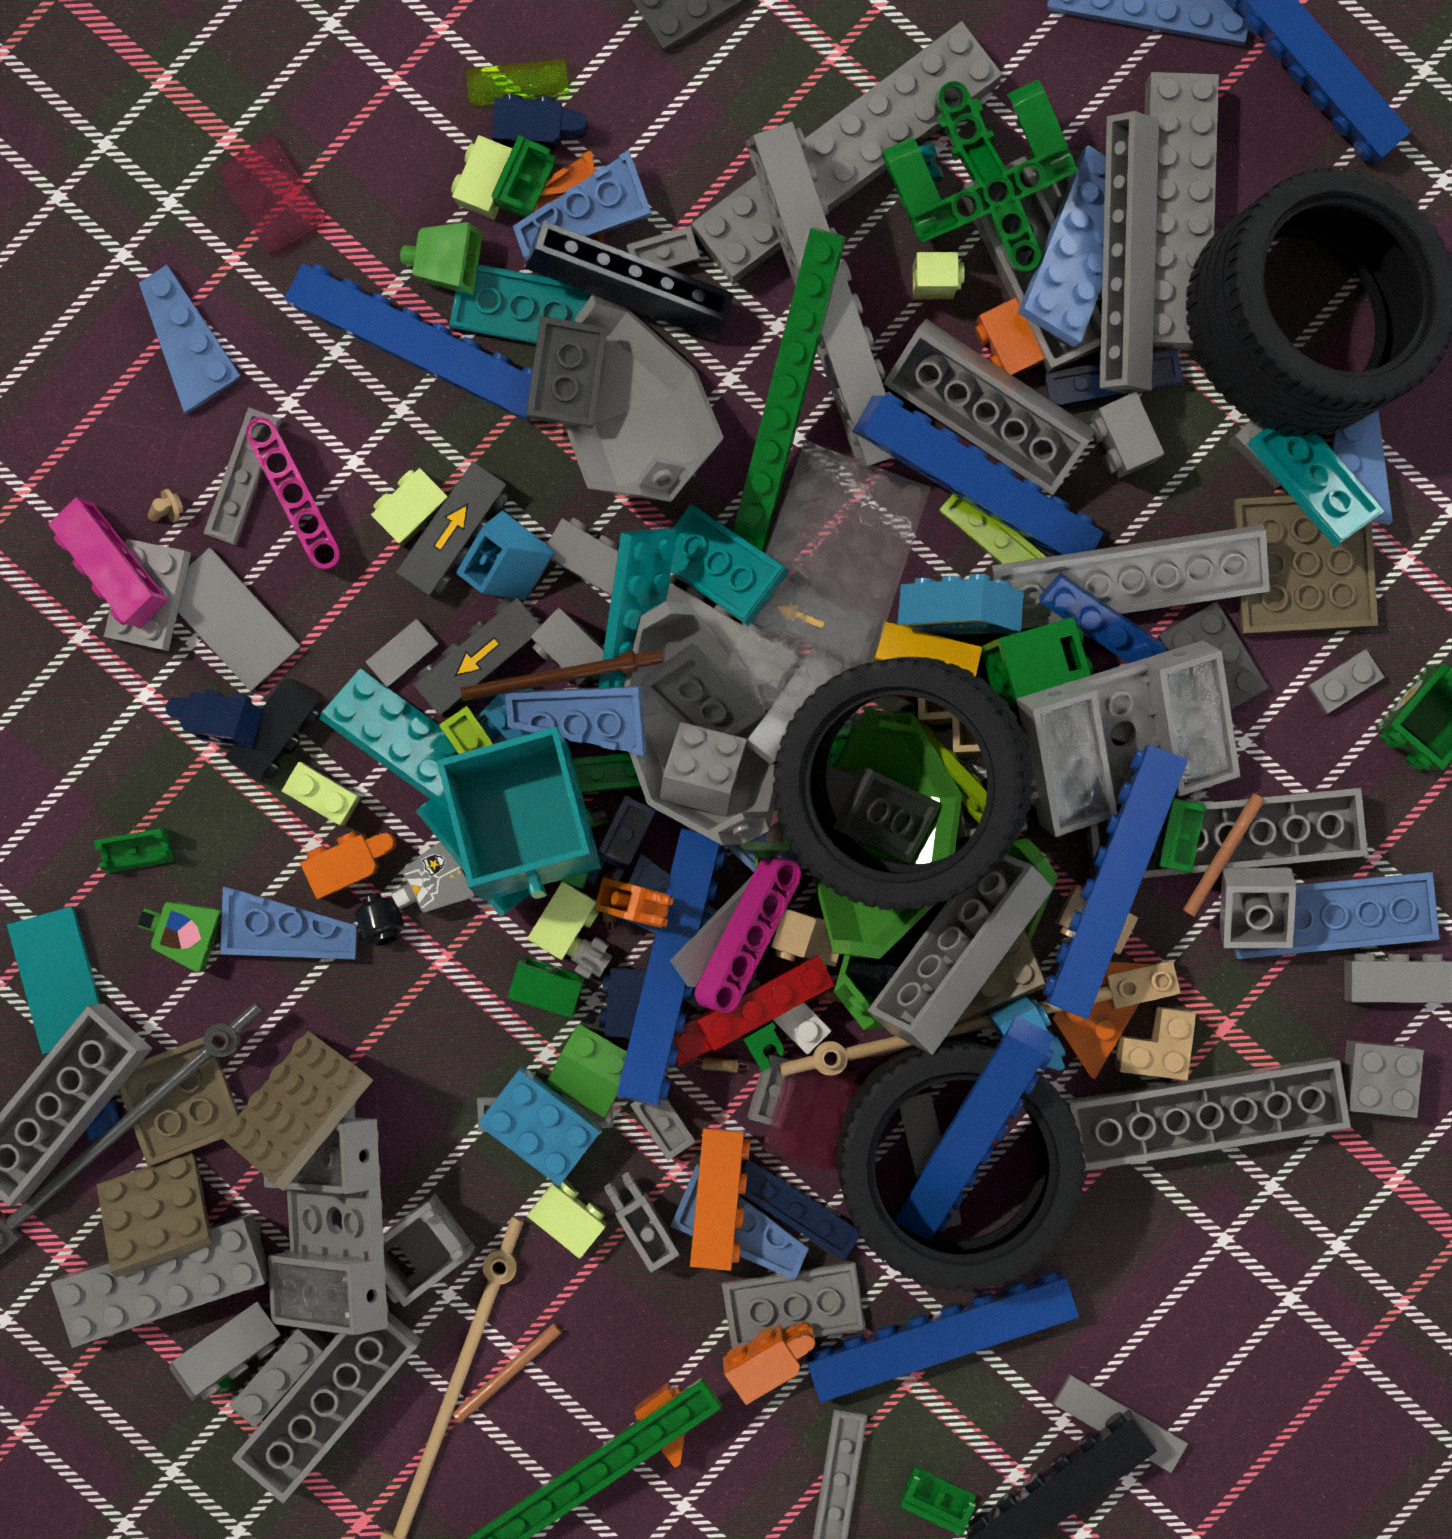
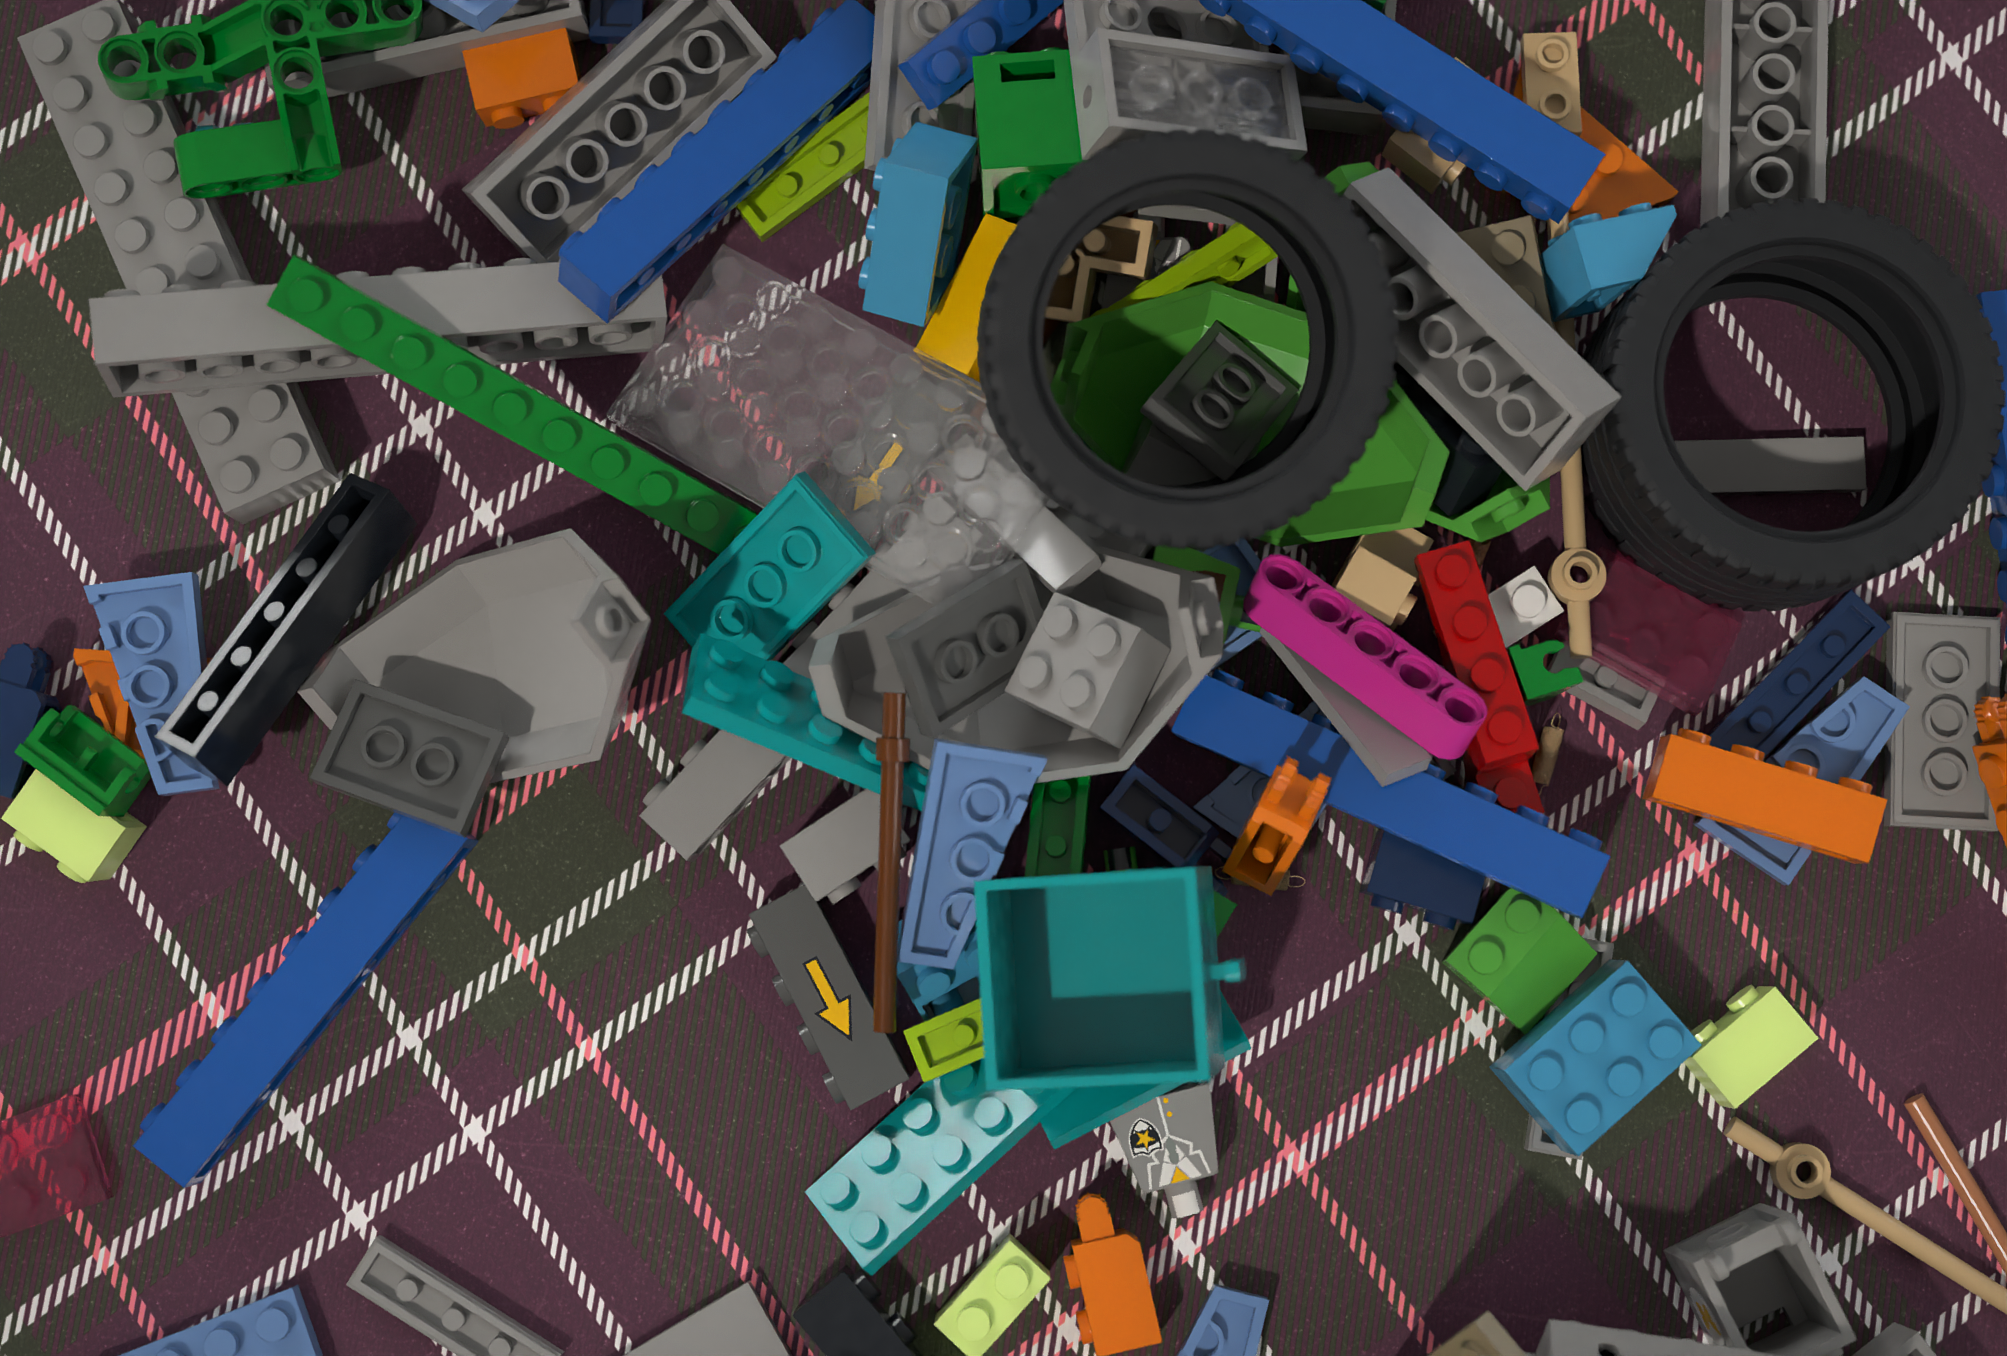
camera: 85 degrees left, 5 degrees down
dark pink beam [246,417,340,570] -> none
black head [355,894,404,946] -> none
light grey tile [366,618,439,688] -> none
yellowish green brick [371,468,448,547] -> none
dark grey brick [396,462,509,598] -> none
bright green torso [400,222,483,295] -> none
teal tile [449,264,592,345] -> none
dark azure slope [456,510,555,600] -> none
green hinge [507,955,585,1018] -> none
yellowish green brick [527,882,599,960] -> none
light grey gear [571,937,613,979] -> none
light grey hinge [604,1172,681,1273] -> none
light grey plate [626,226,700,269] -> none
light grey plate [630,1098,696,1161] -> none
blue brick [894,1015,1054,1242] -> none
yellowish green brick [913,252,964,300] -> none
tan brick [1115,1006,1196,1081] -> none

